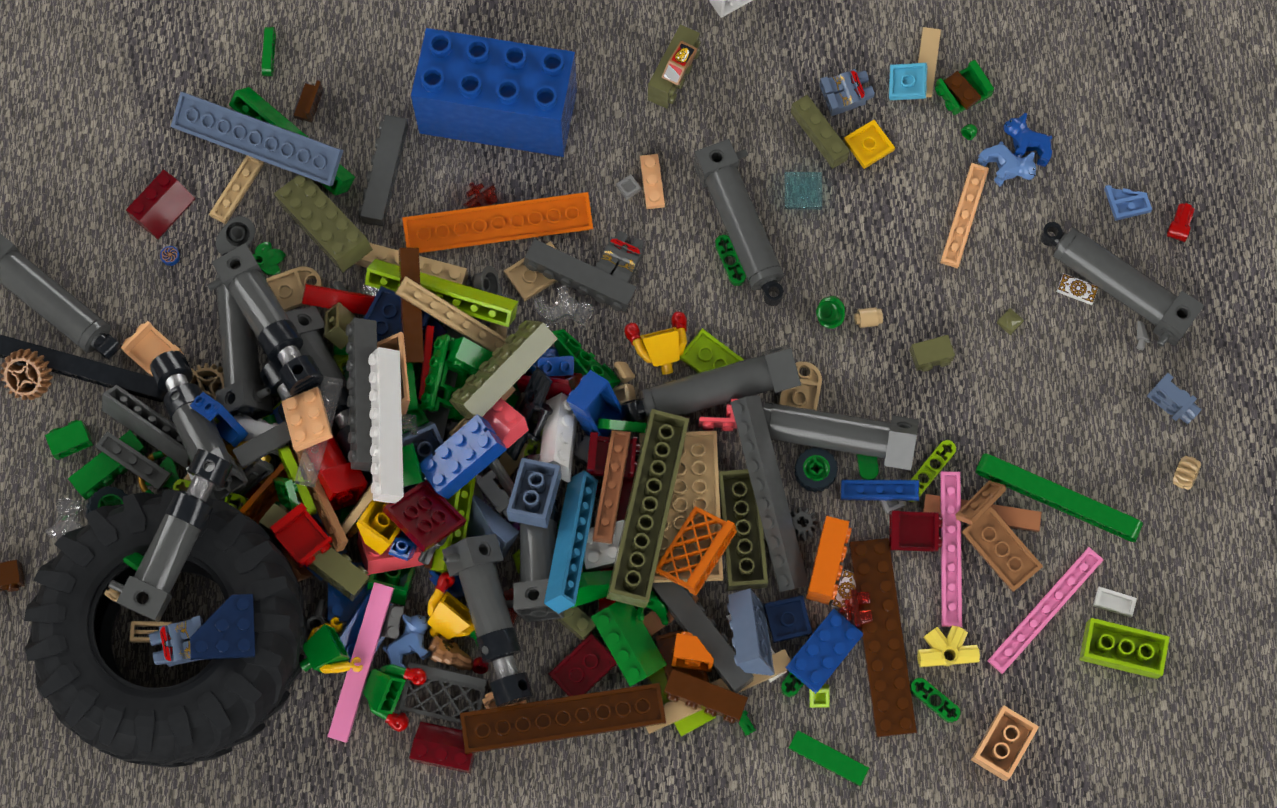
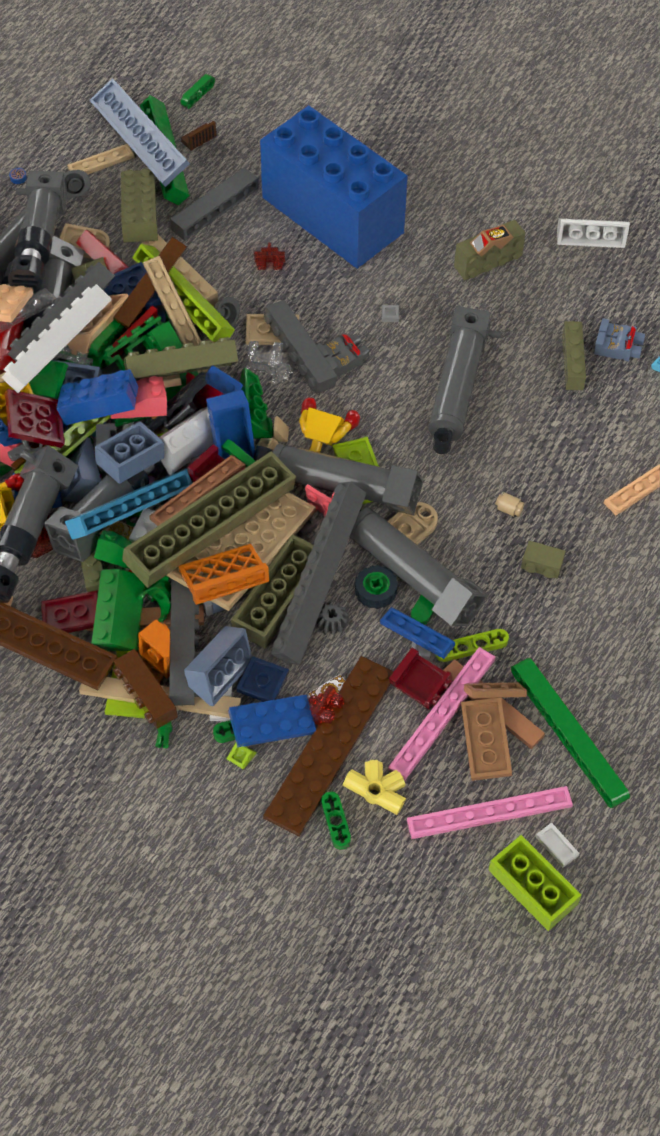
camera: 35 degrees right, 15 degrees down
dark red slope [126,169,195,239] -> none
green plate [253,242,286,276] -> none
orange plate [402,192,593,253] -> none
light nougat plate [640,154,665,209] -> none
green beam [715,235,746,286] -> none
clear light blue plate [784,172,822,210] -> none
green tile [788,730,869,787] -> none
orange brick [806,516,852,605] -> none
green hair [816,296,845,329] -> none
yellow plate [843,120,895,169] -> none
light nougat brick [971,706,1039,781] -> none
olive tile [997,308,1024,335] -> none

